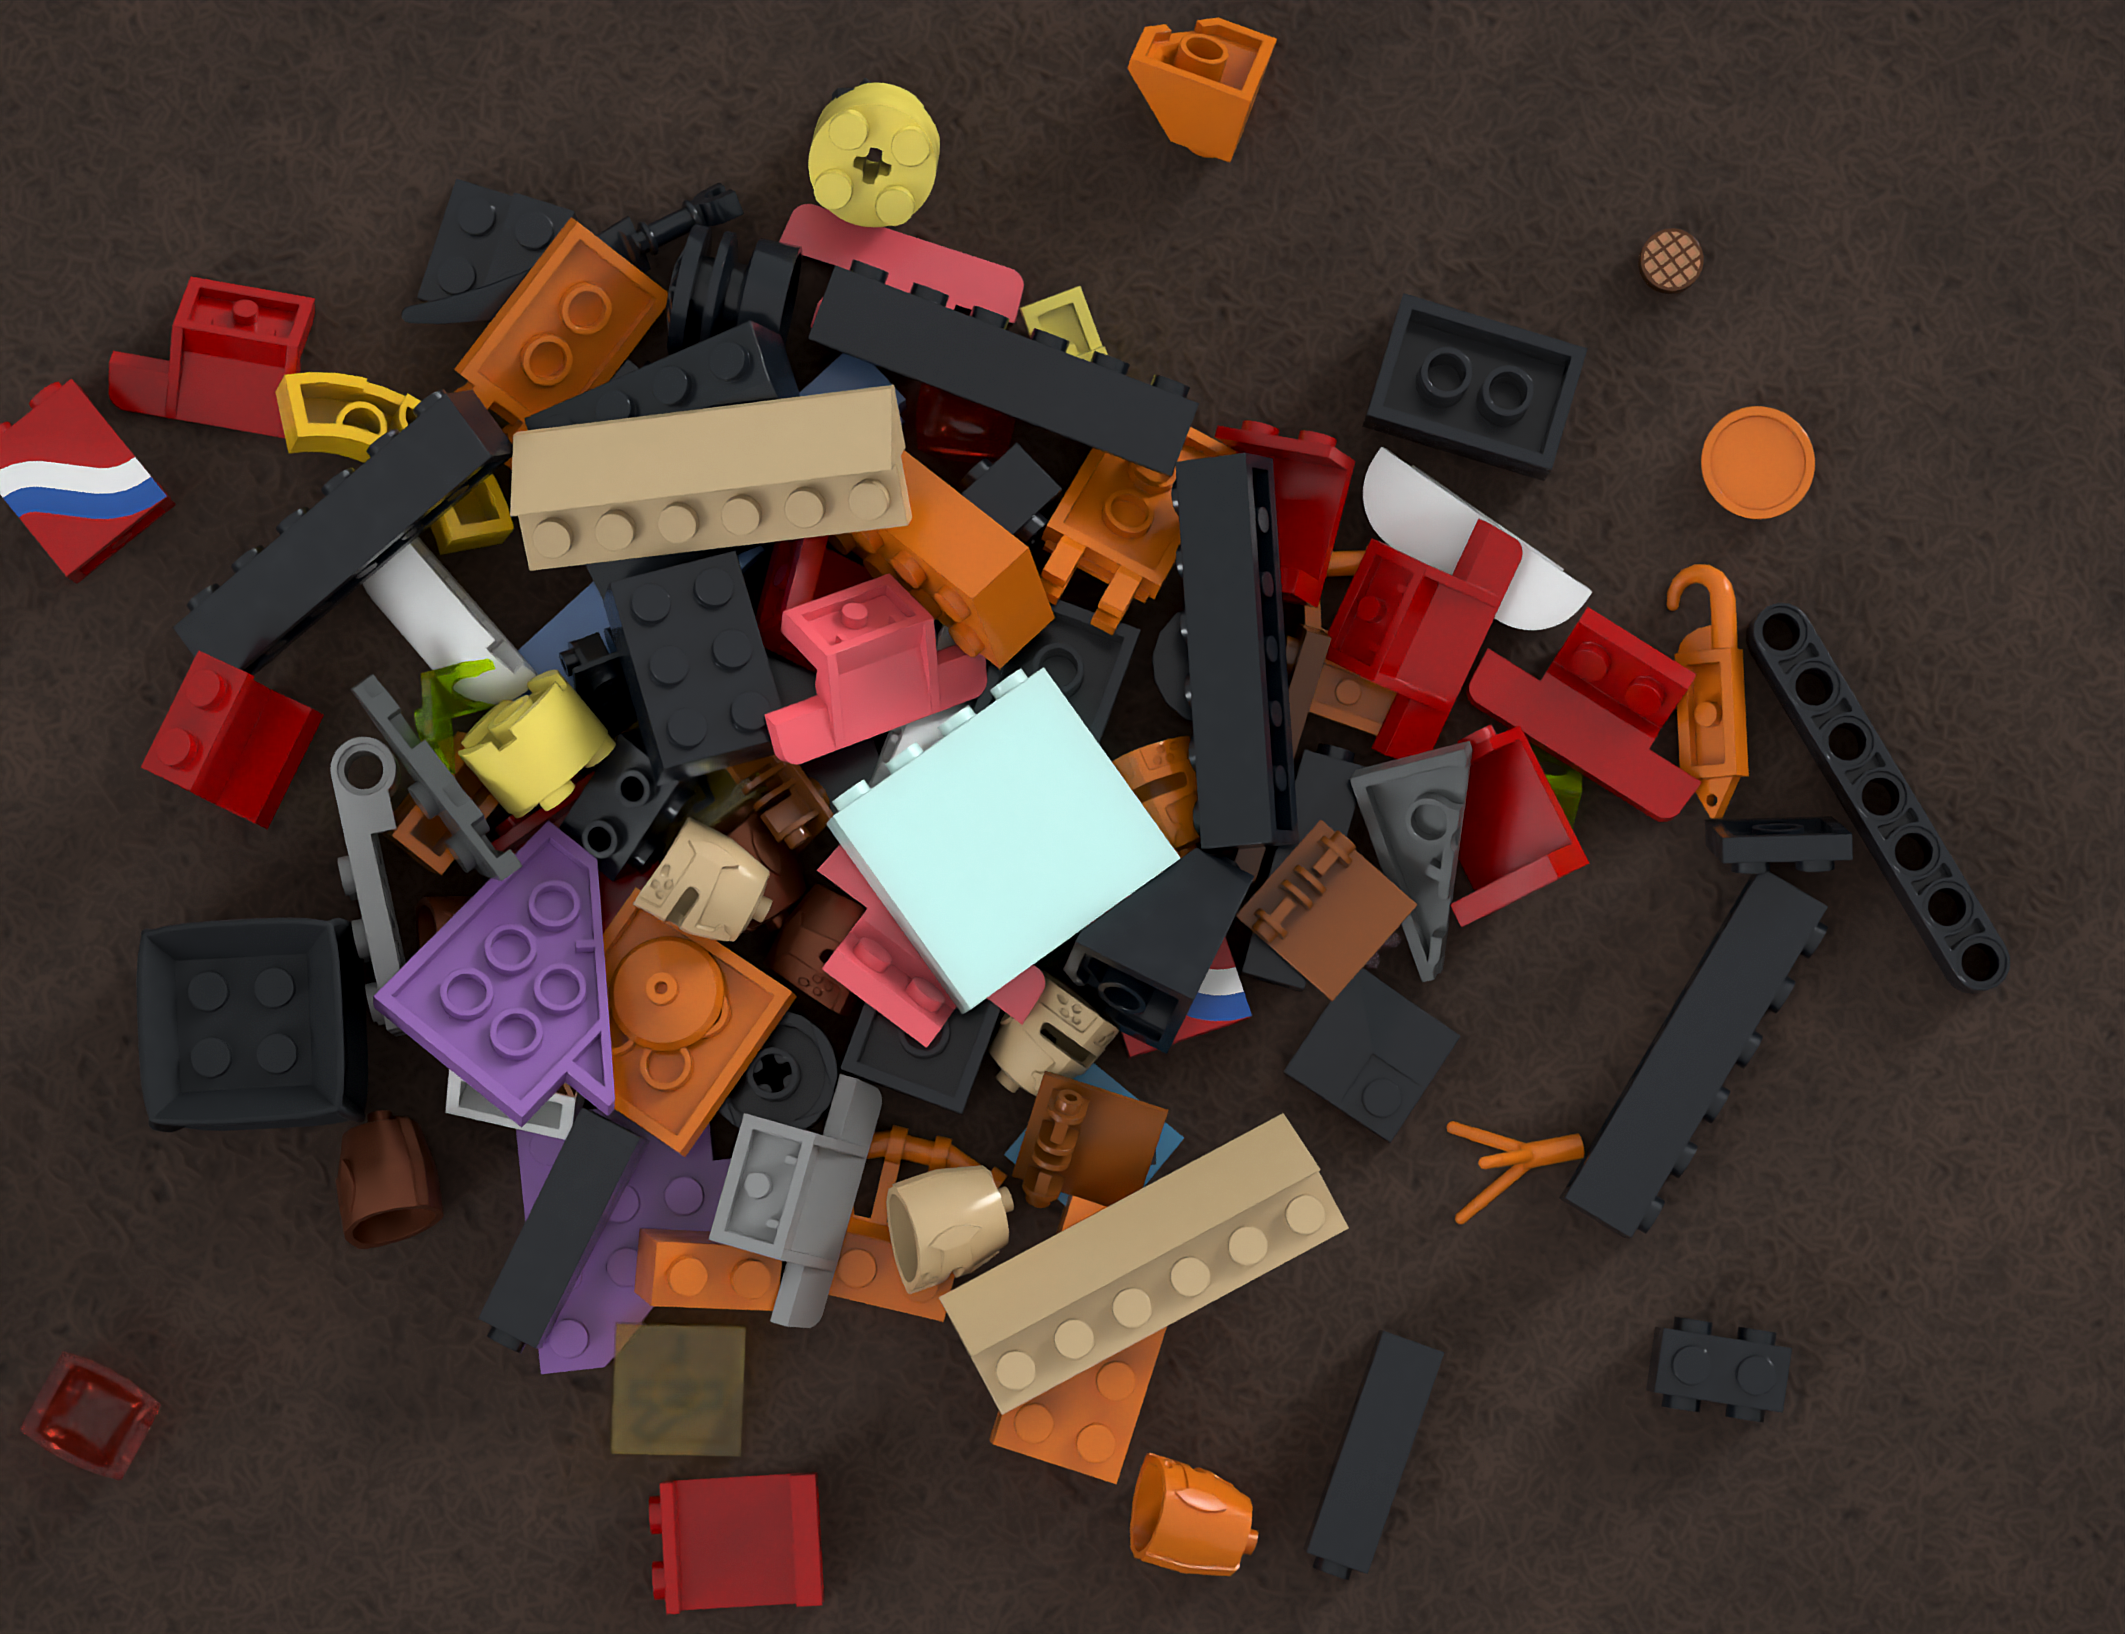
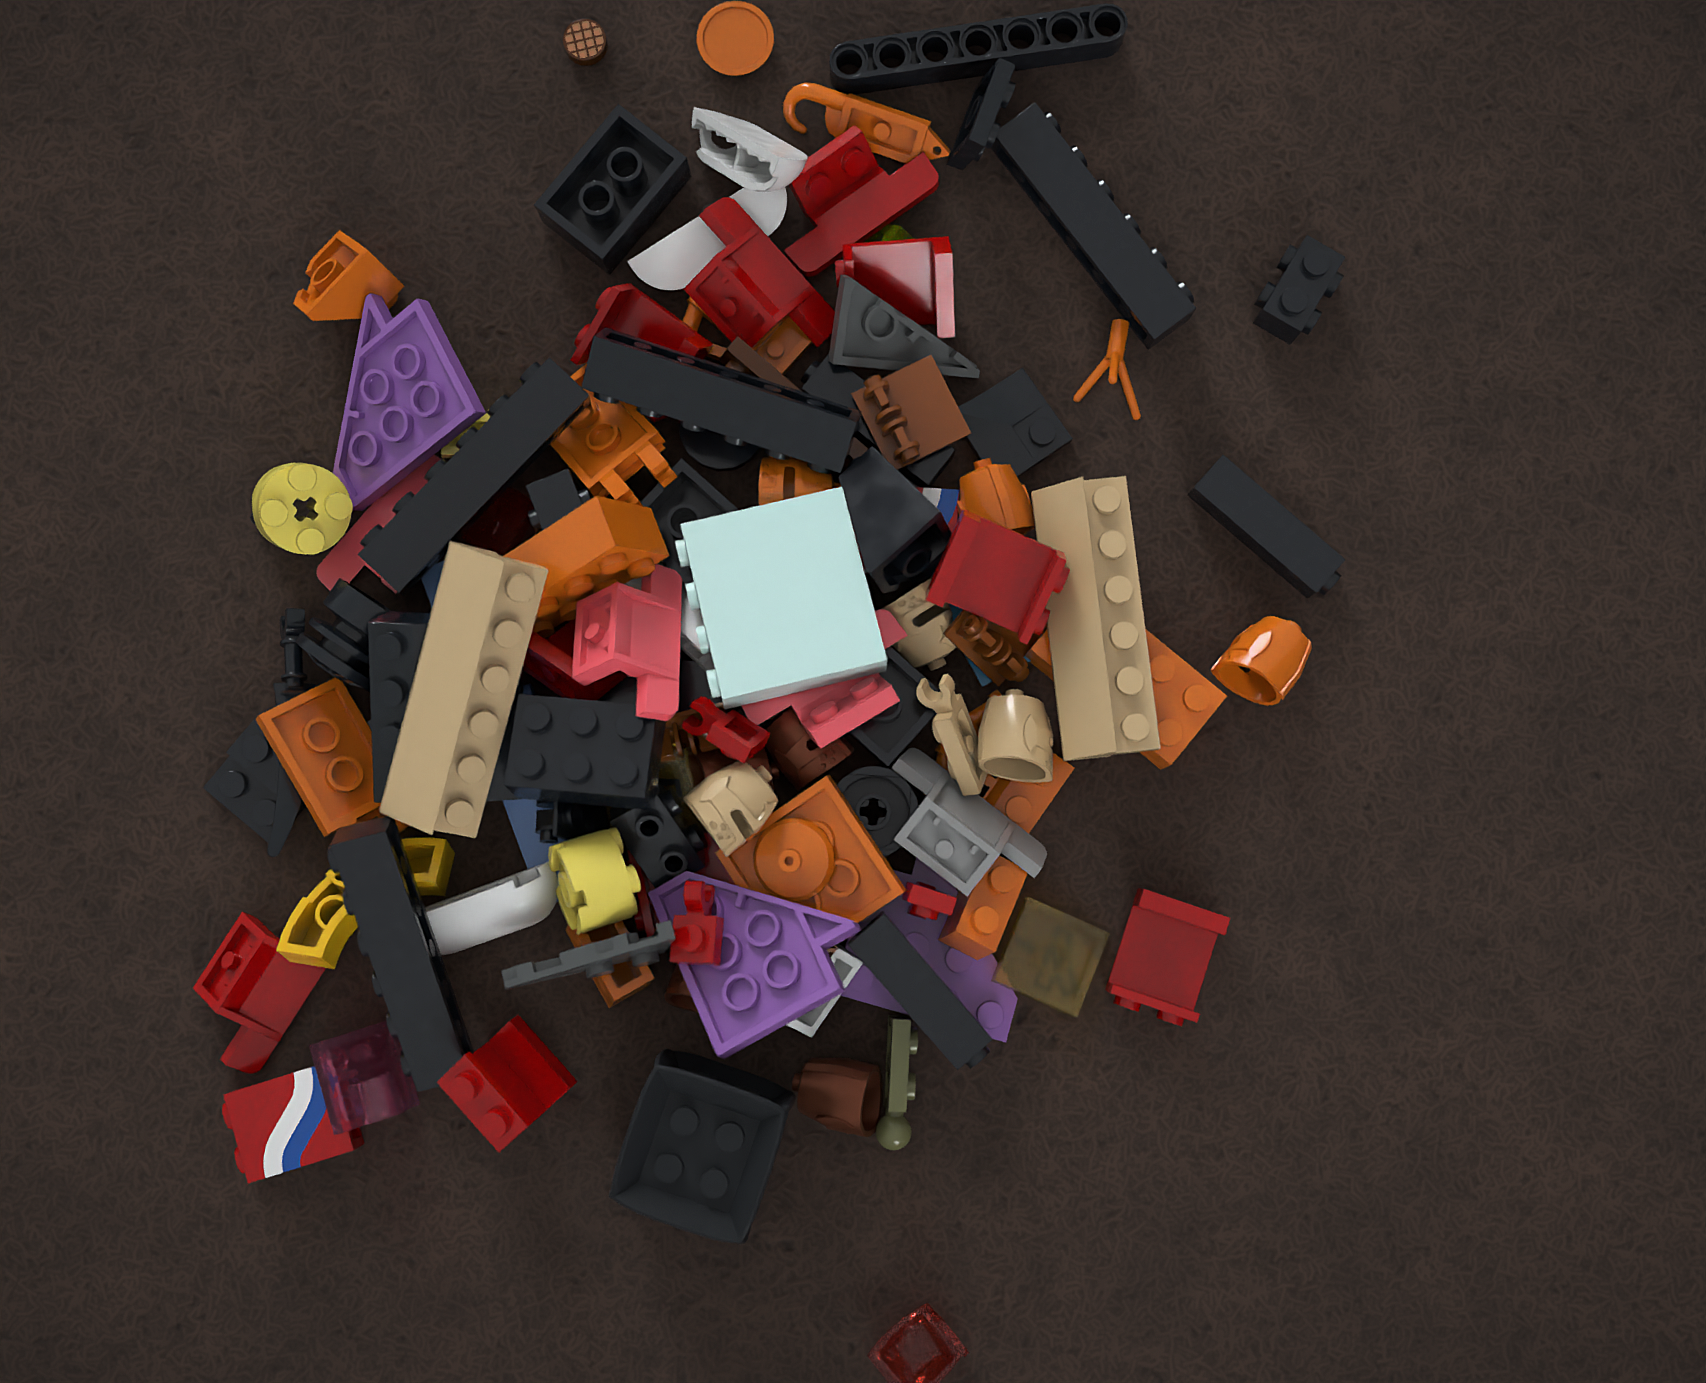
camera: 60 degrees left, 0 degrees up
light grey hinge [331,737,406,1037] -> none
clear neon green bracket [415,658,496,774] -> none
none -> clear pink plate [309,1021,420,1135]
none -> medium lavender wing [333,293,486,511]
none -> red plate [669,881,724,965]
none -> red plate [681,696,771,763]
none -> white brick [692,107,808,192]
none -> olive plate [876,1015,918,1150]
none -> red plate [902,881,957,921]
none -> tan plate [916,674,988,796]
none -> red panel [925,509,1070,645]
none -> orange helmet [957,458,1035,535]

